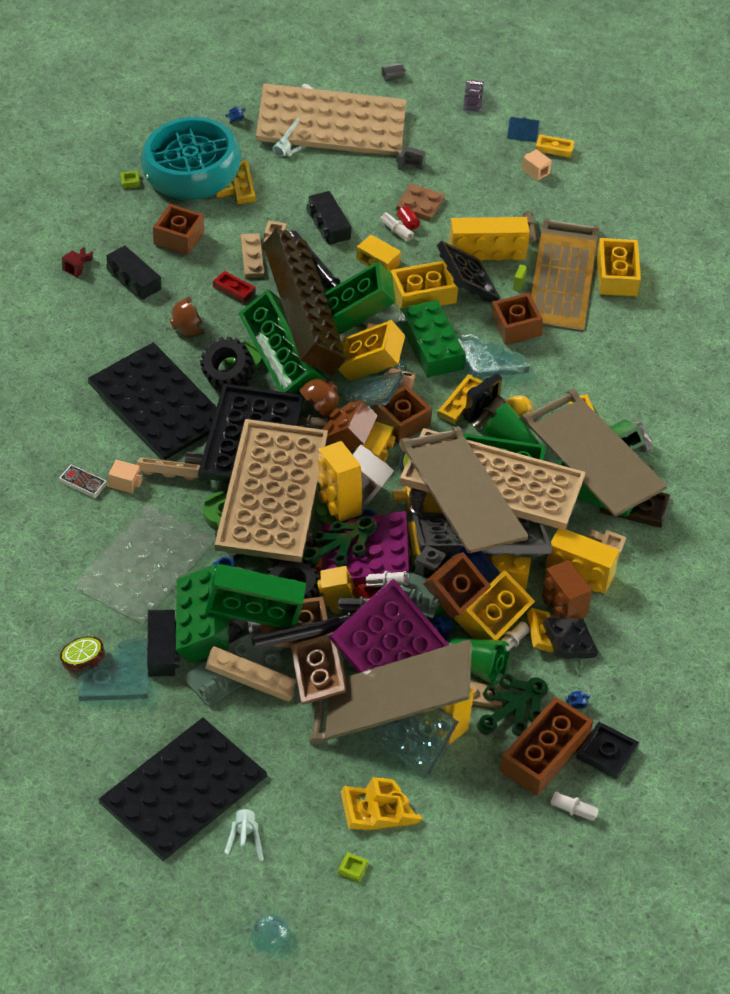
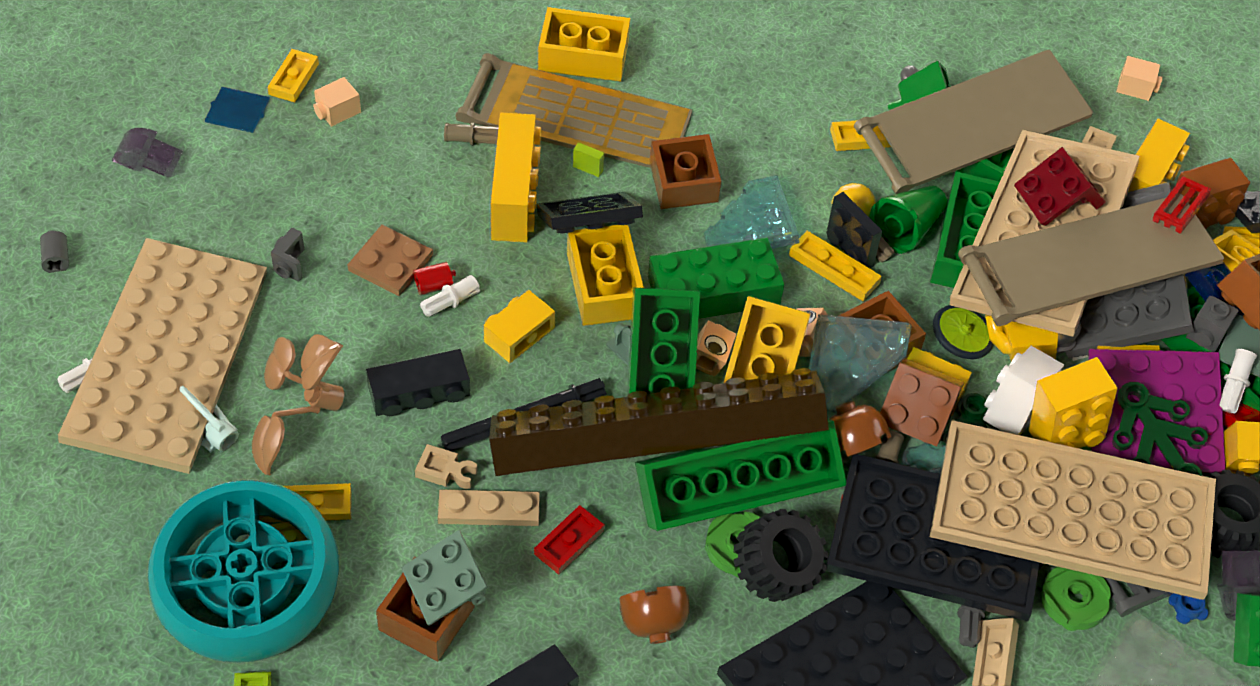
camera: 85 degrees left, 5 degrees up
blue plate [225,107,246,122] -> none
none -> medium nougat plant [252,334,344,475]
none -> sand green hinge [401,530,488,626]
none -> dark red bracket [1014,147,1106,226]
none -> light nougat brick [1116,56,1162,101]
none -> red tile [1152,176,1211,234]

